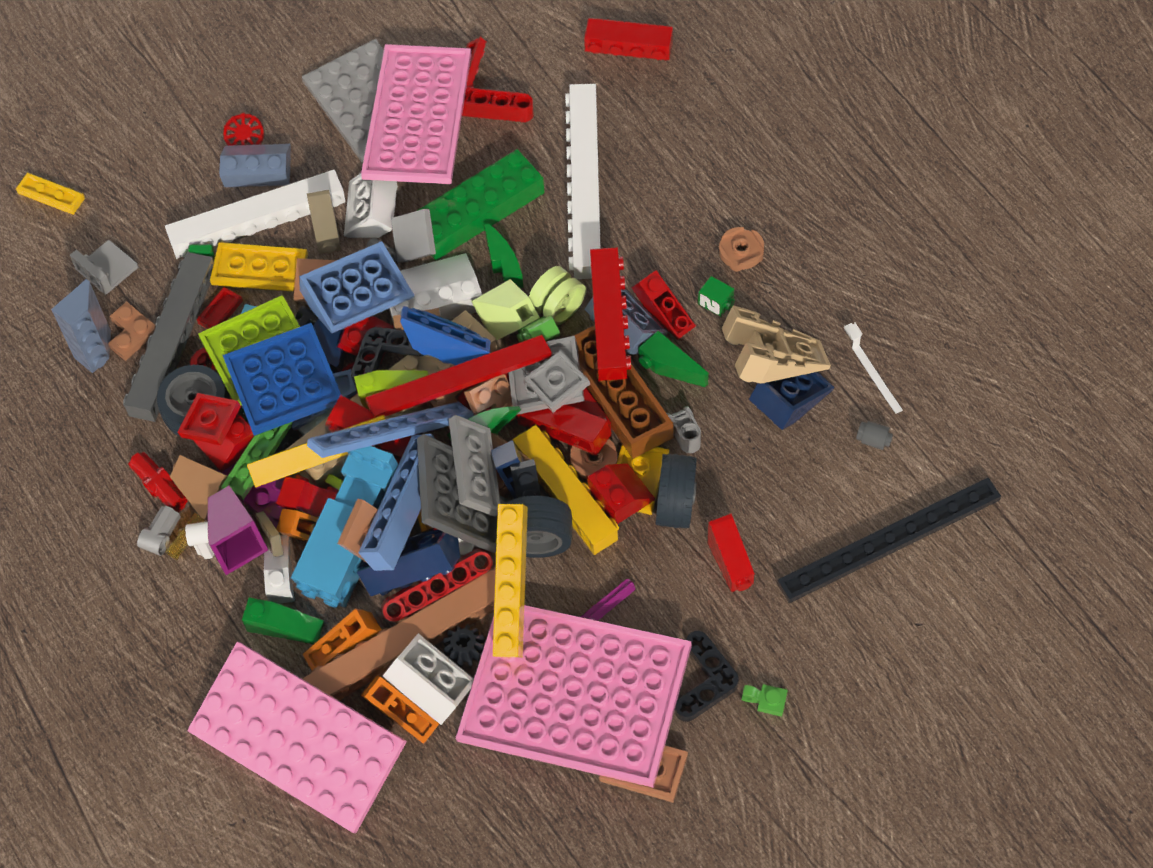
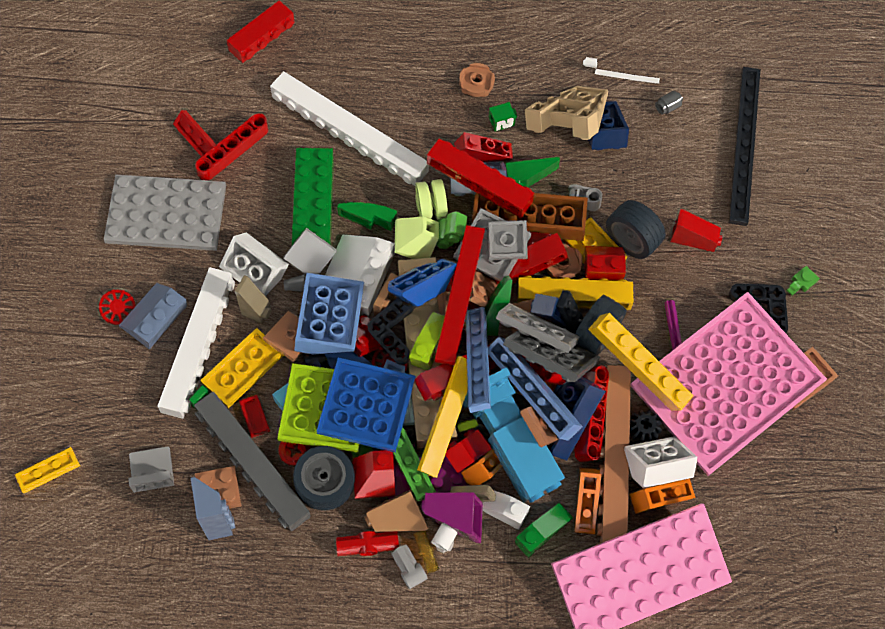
camera: 60 degrees left, 5 degrees up
red plate [177,393,241,445] -> none
bright pink plate [361,45,471,184] -> none

